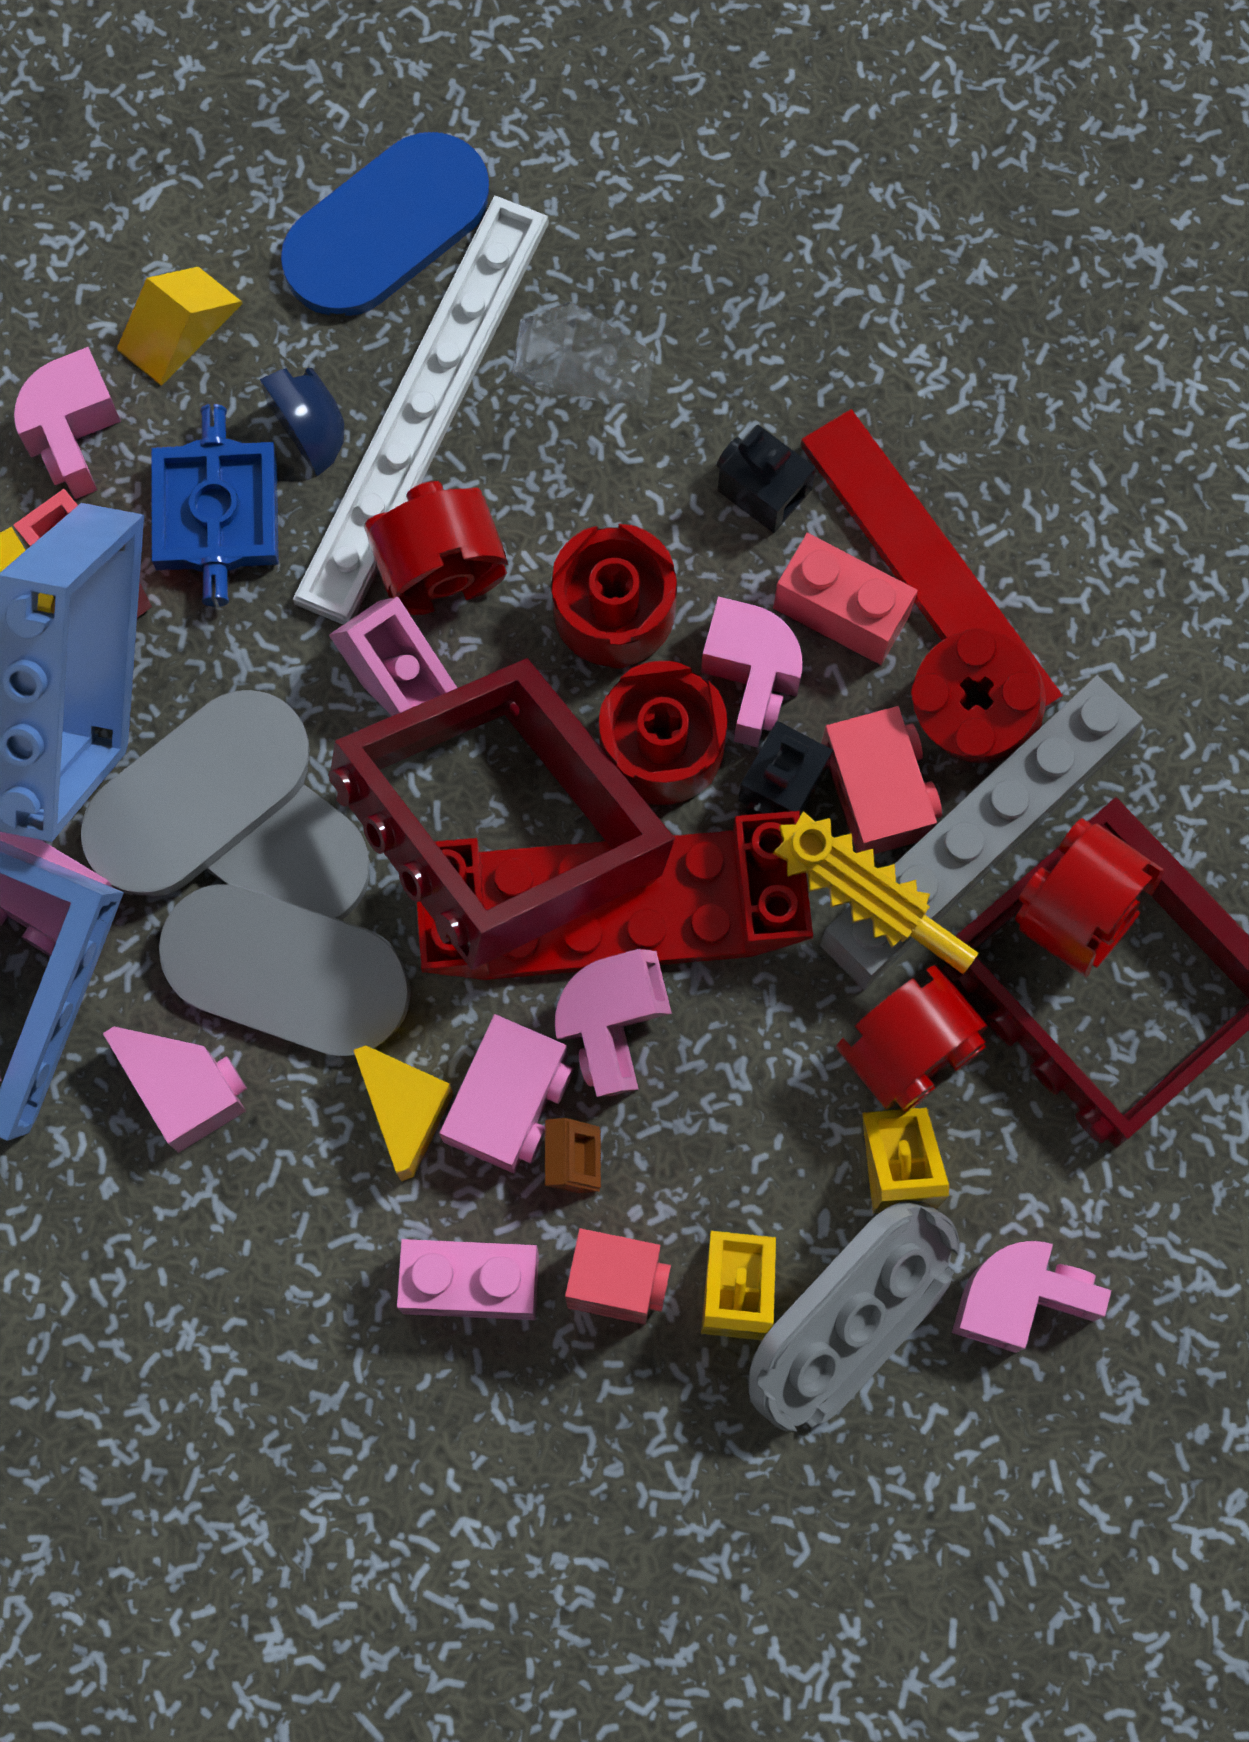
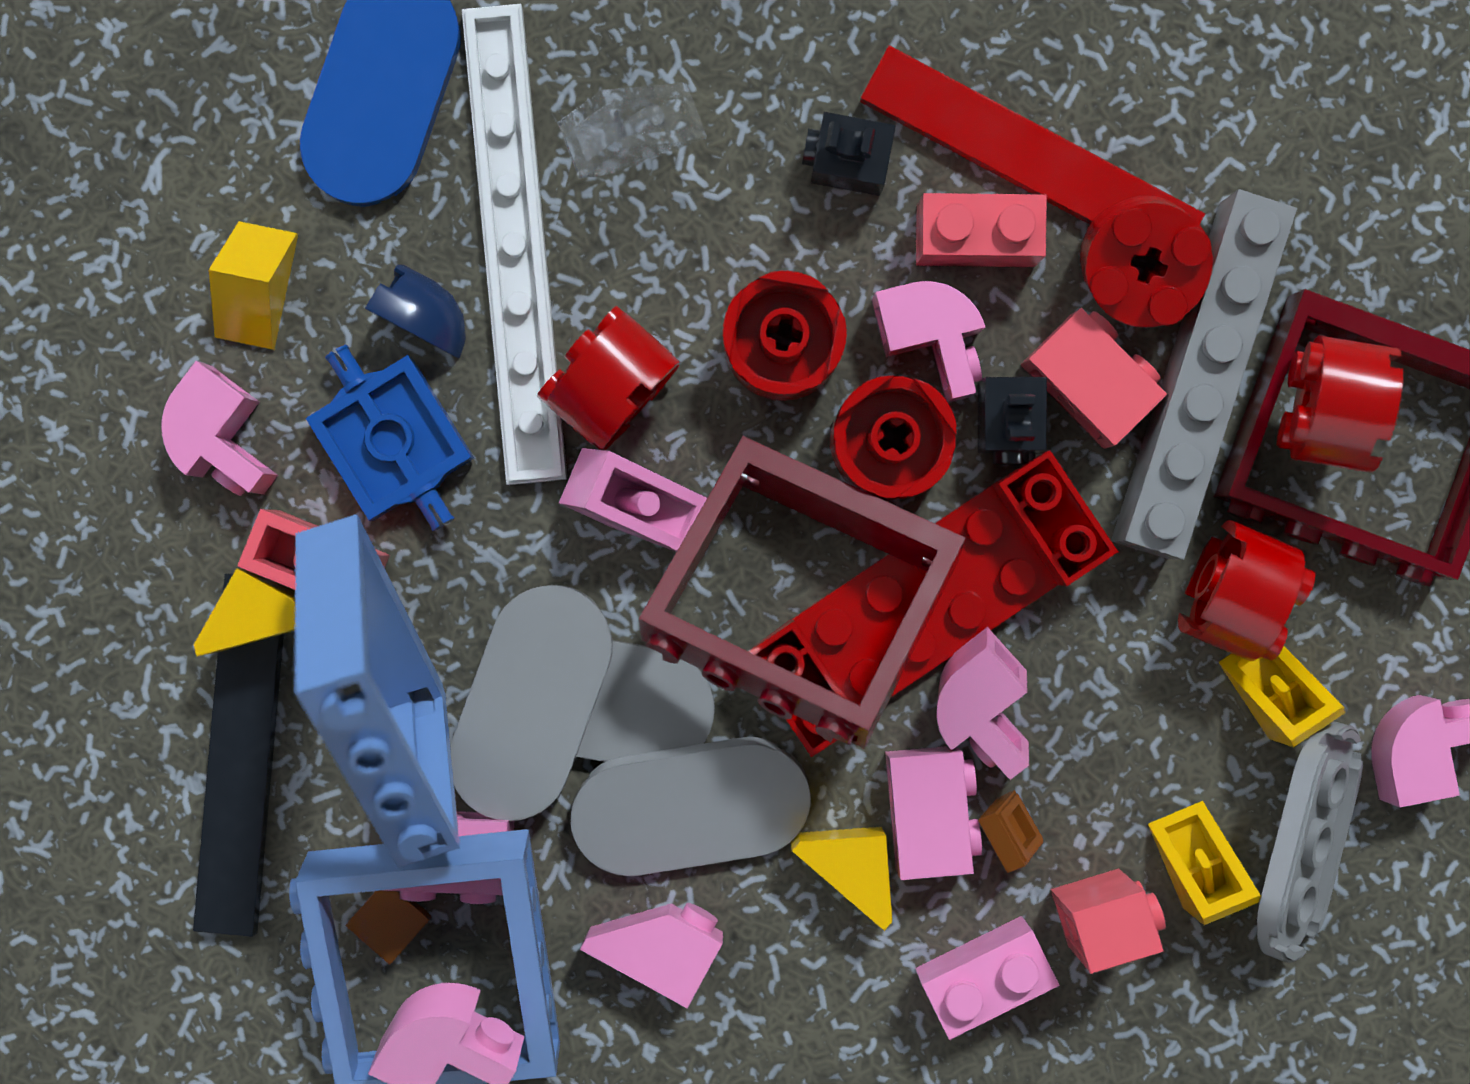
camera: 25 degrees left, 15 degrees up
yellow piece [773,811,978,974] -> none

